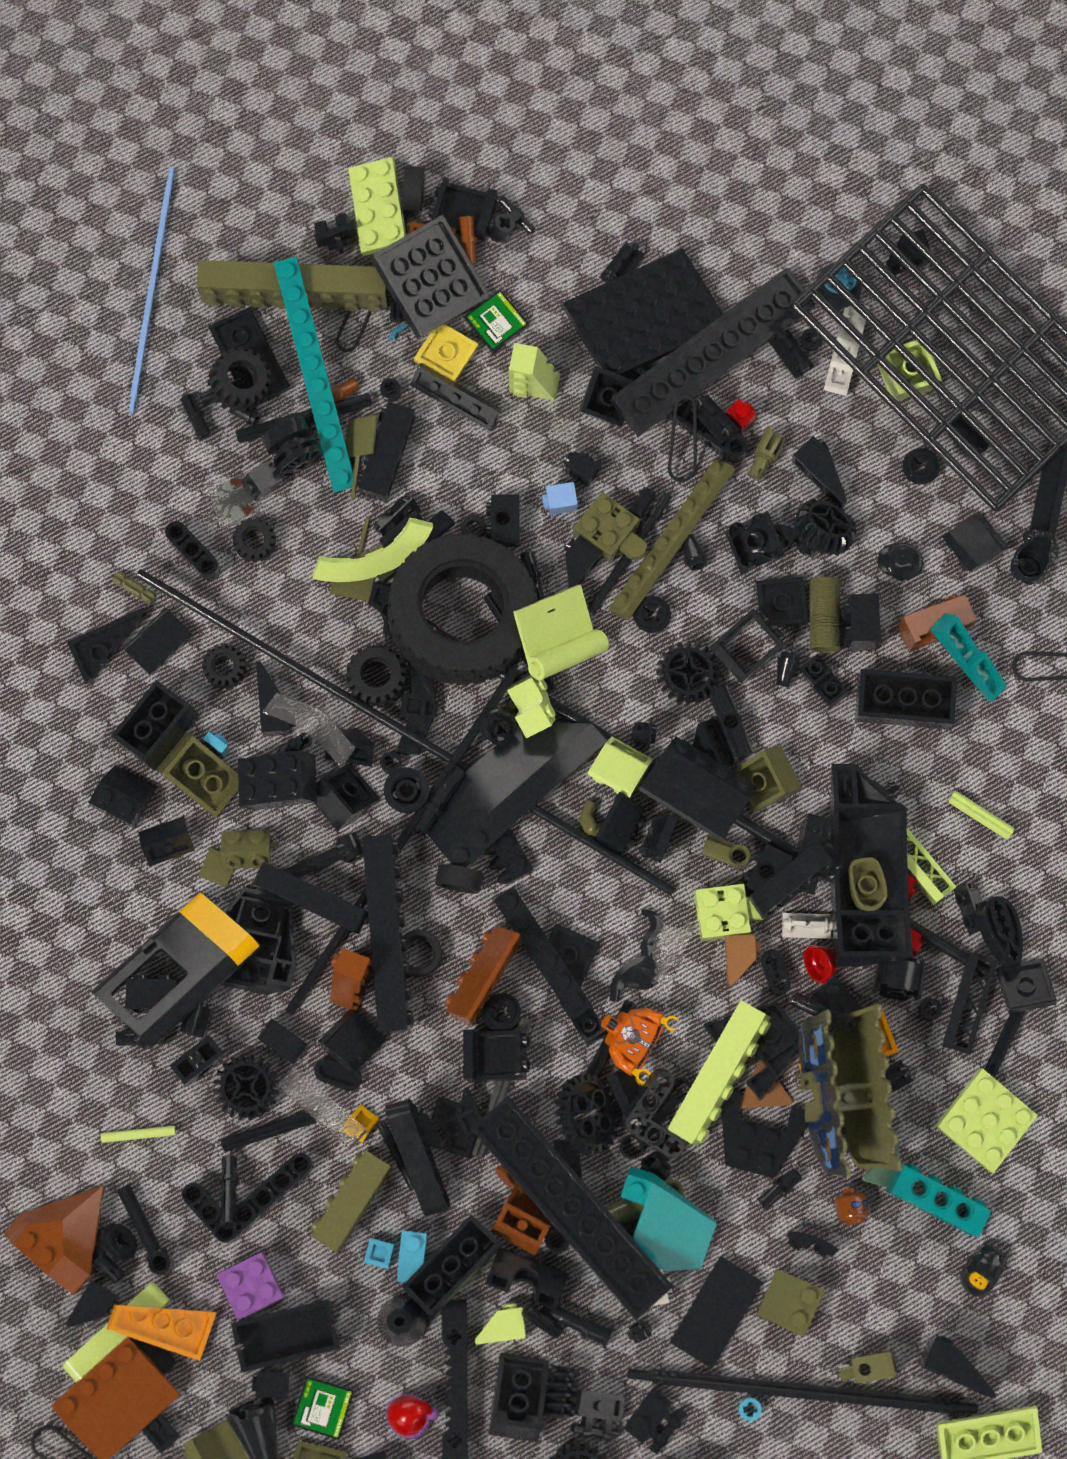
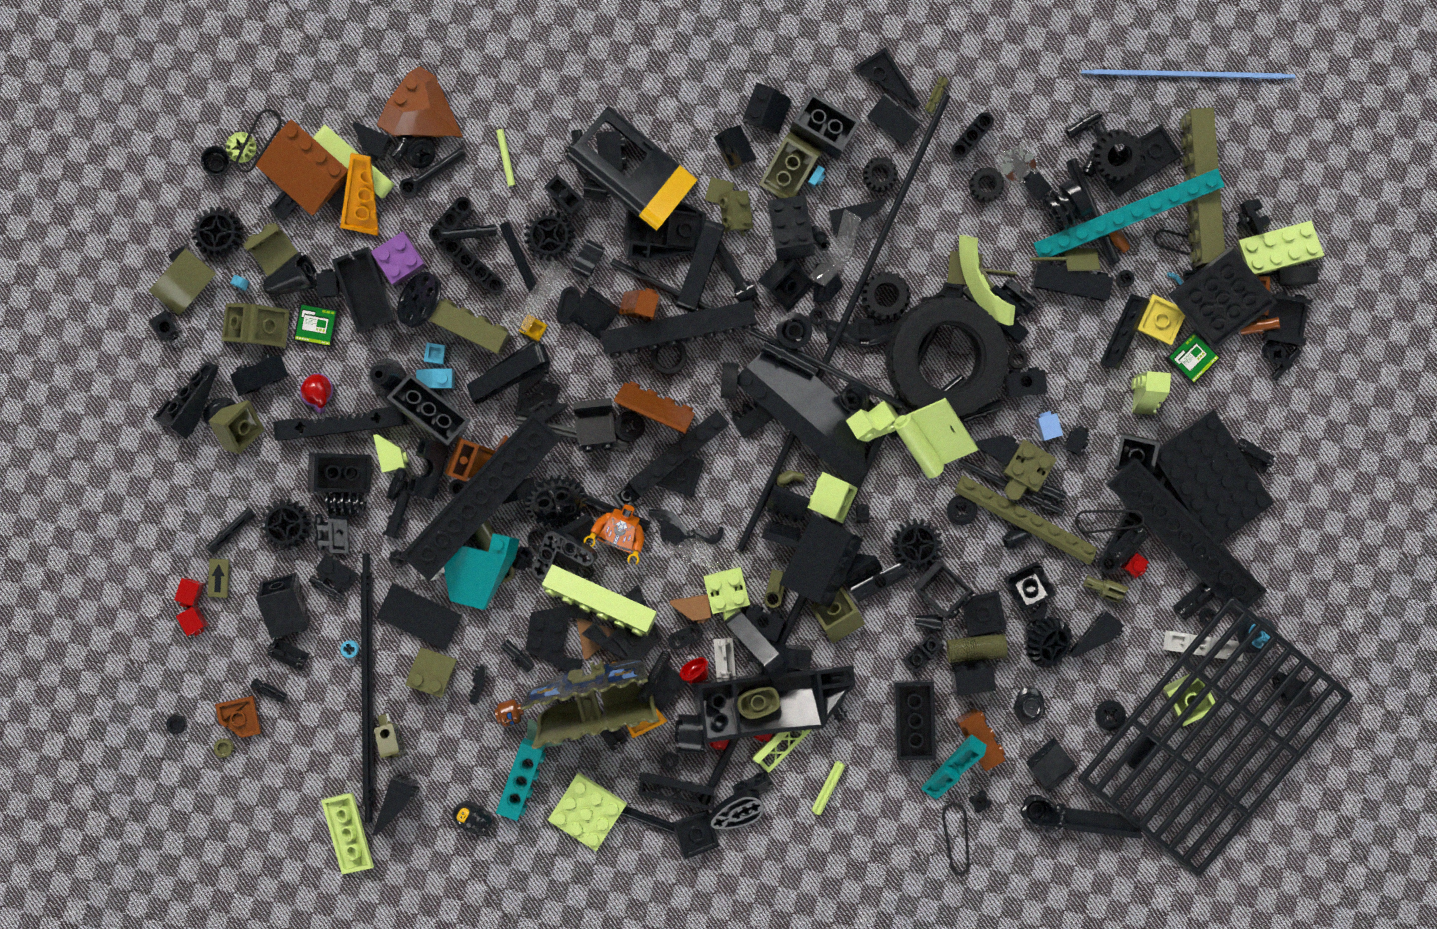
camera: 90 degrees right, 10 degrees up
none -> black wedge [397,272,441,328]
none -> black plate [969,790,992,813]

